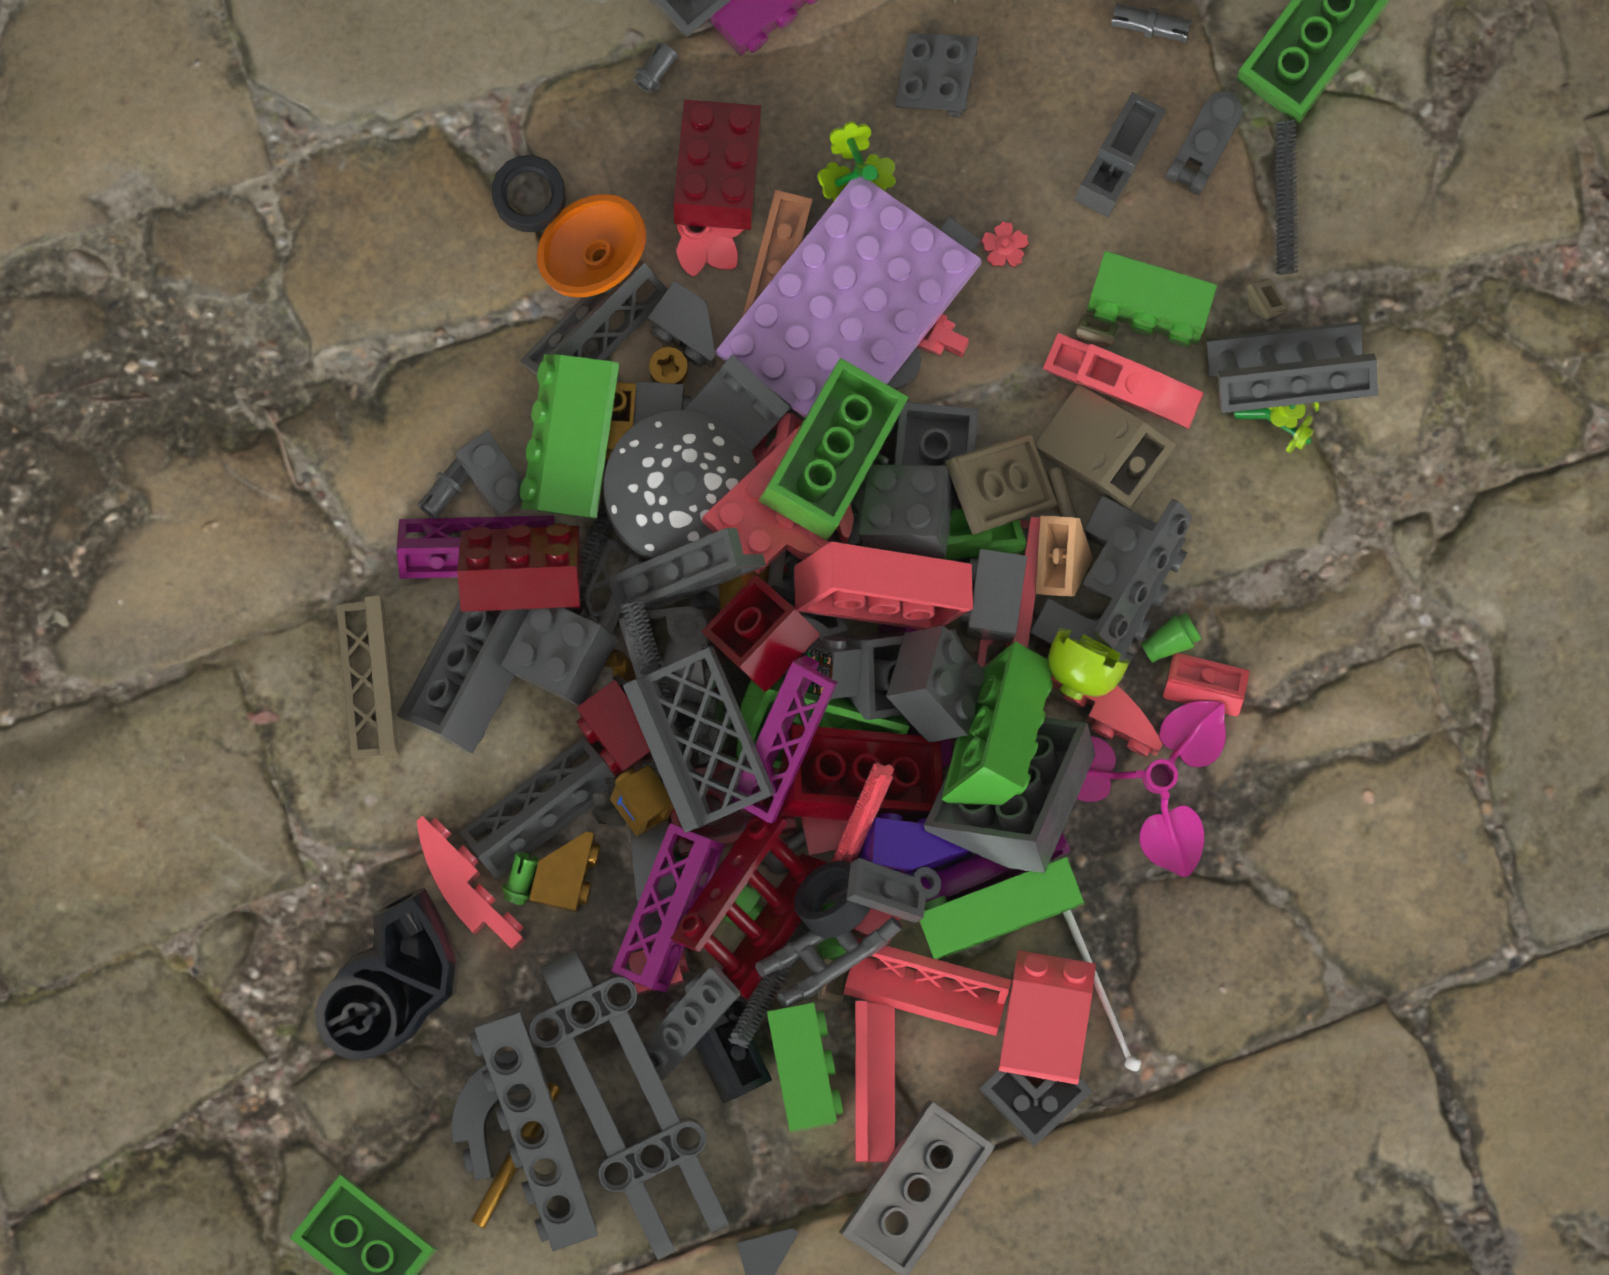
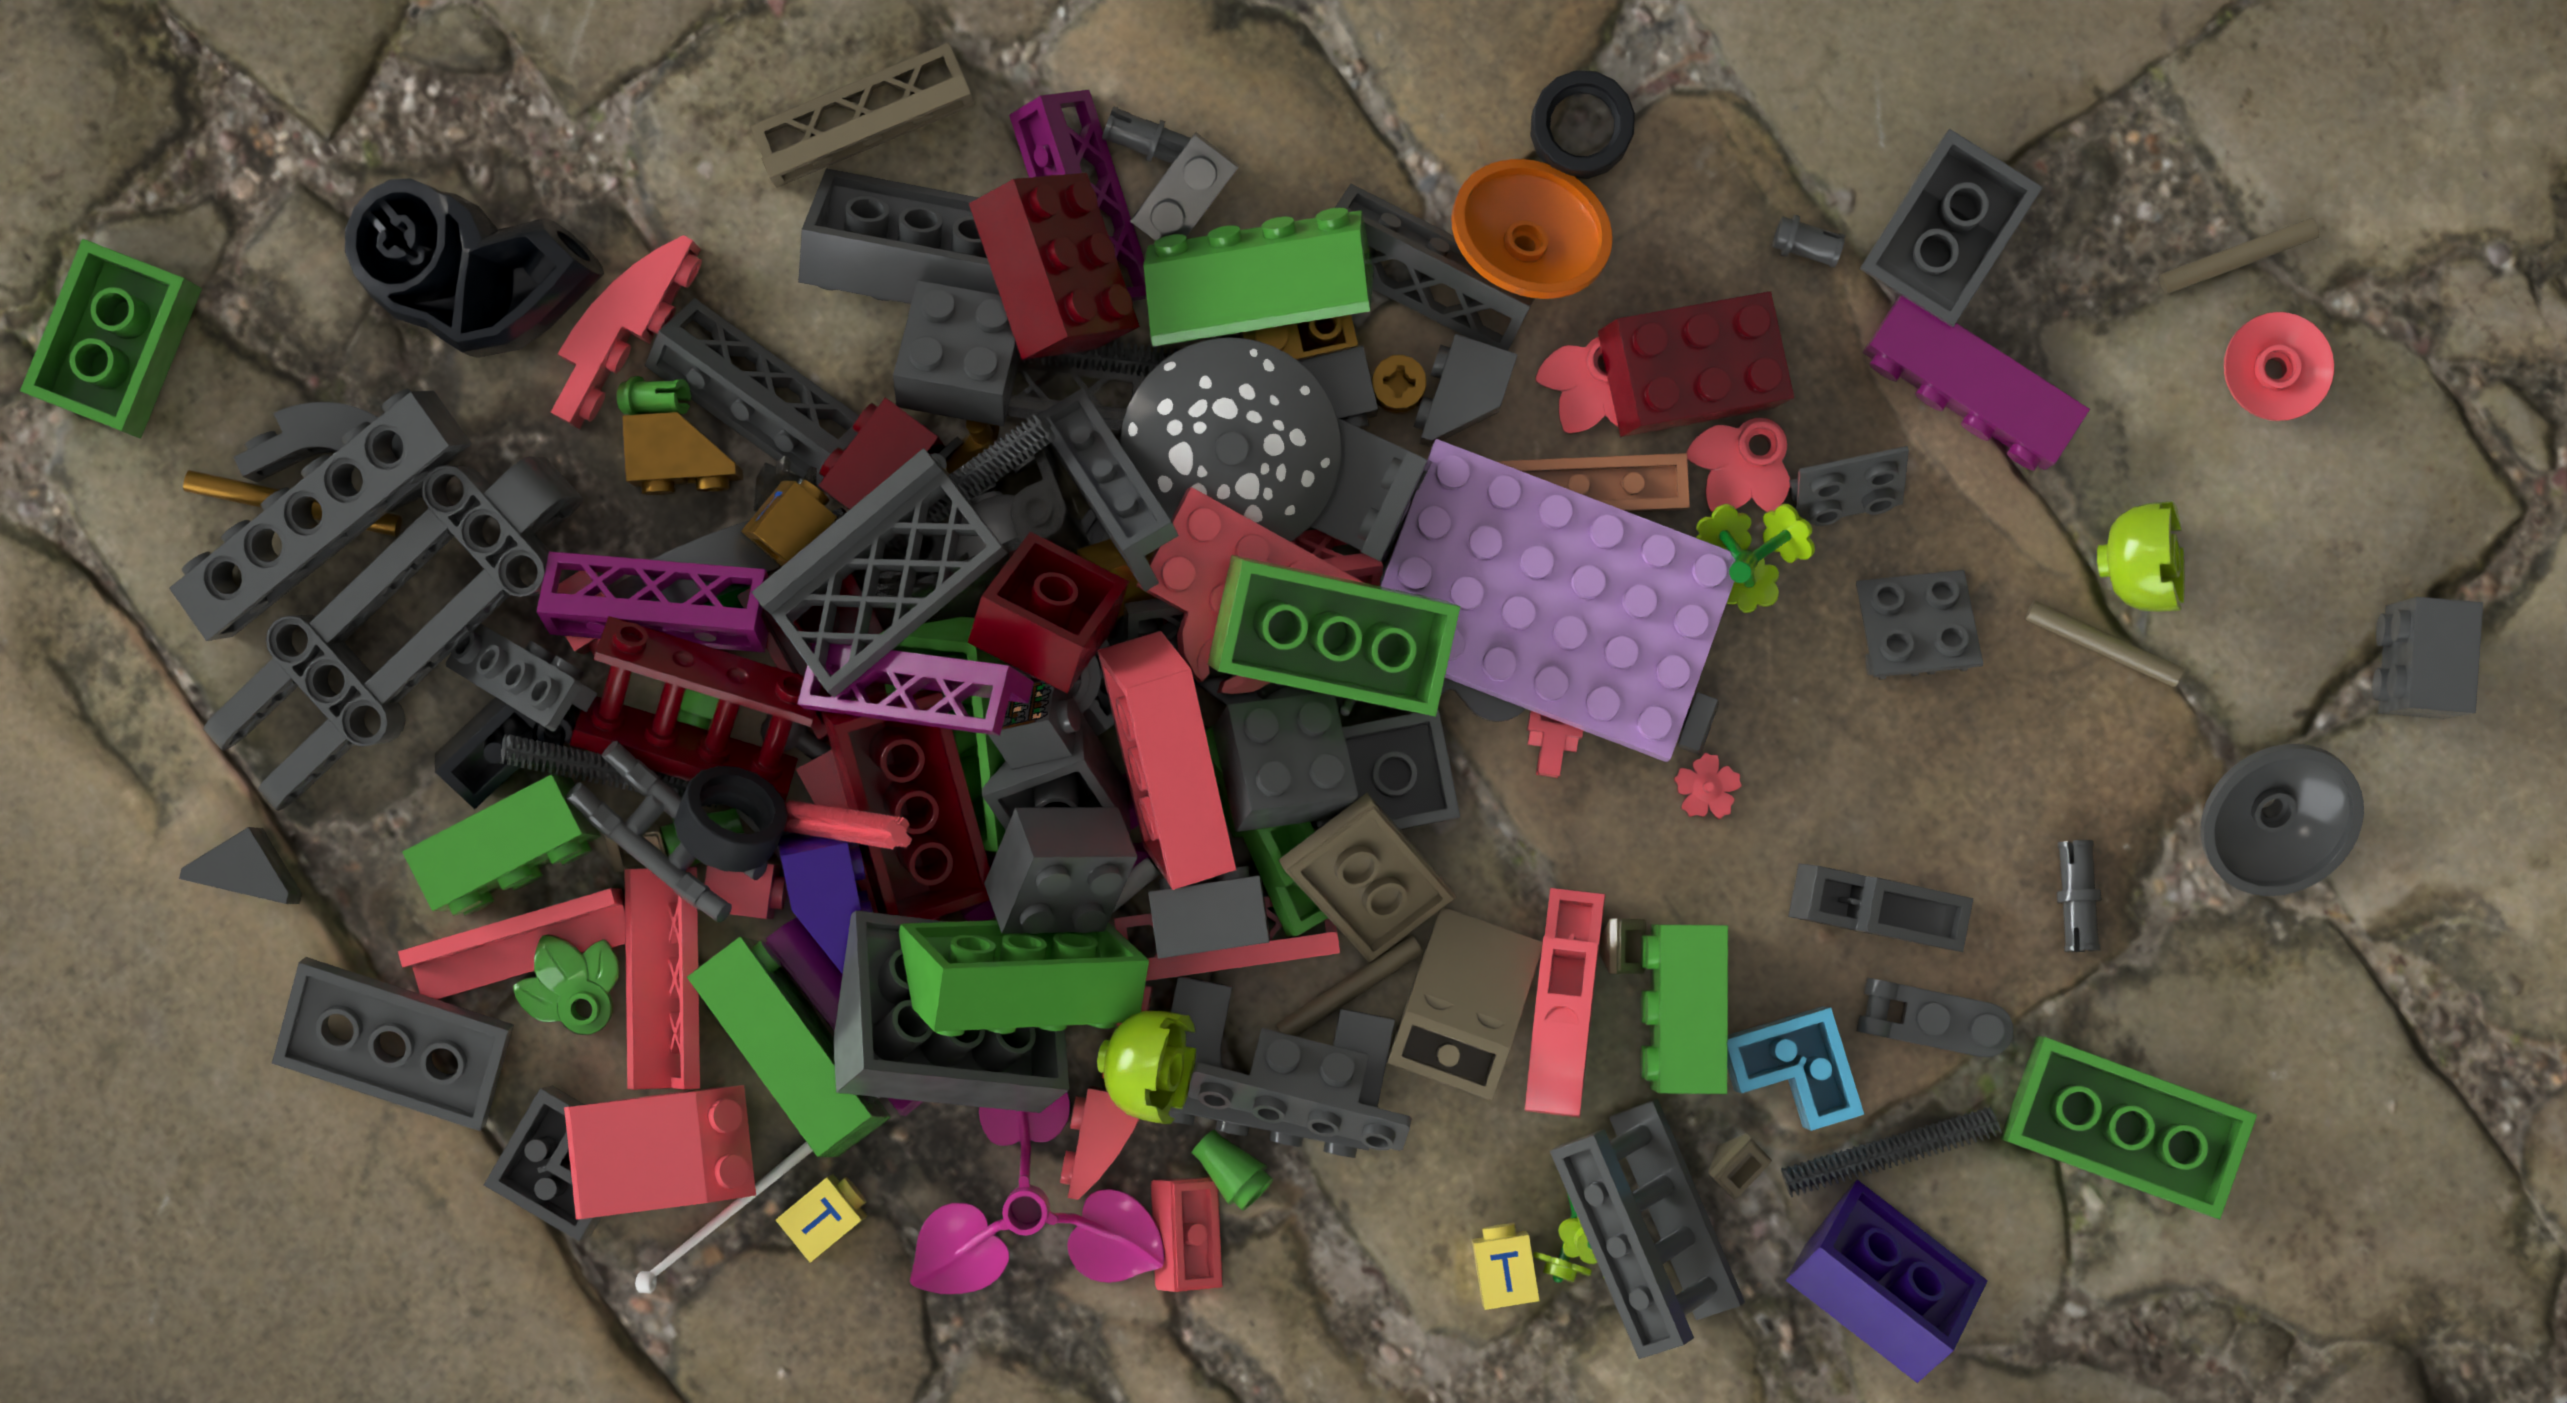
camera: 75 degrees right, 5 degrees up
dark grey hinge [846,858,941,923] -> none
light nougat slope [1035,516,1093,597] -> none
none -> bright green plate [513,934,620,1035]
none -> light yellow brick [776,1174,867,1263]
none -> light yellow brick [1472,1223,1540,1310]
none -> coral plate [1686,418,1790,512]
none -> medium azure brick [1727,1006,1864,1131]
none -> dark purple slope [1785,1179,1988,1383]
none -> dark grey hinge [1789,446,1909,526]

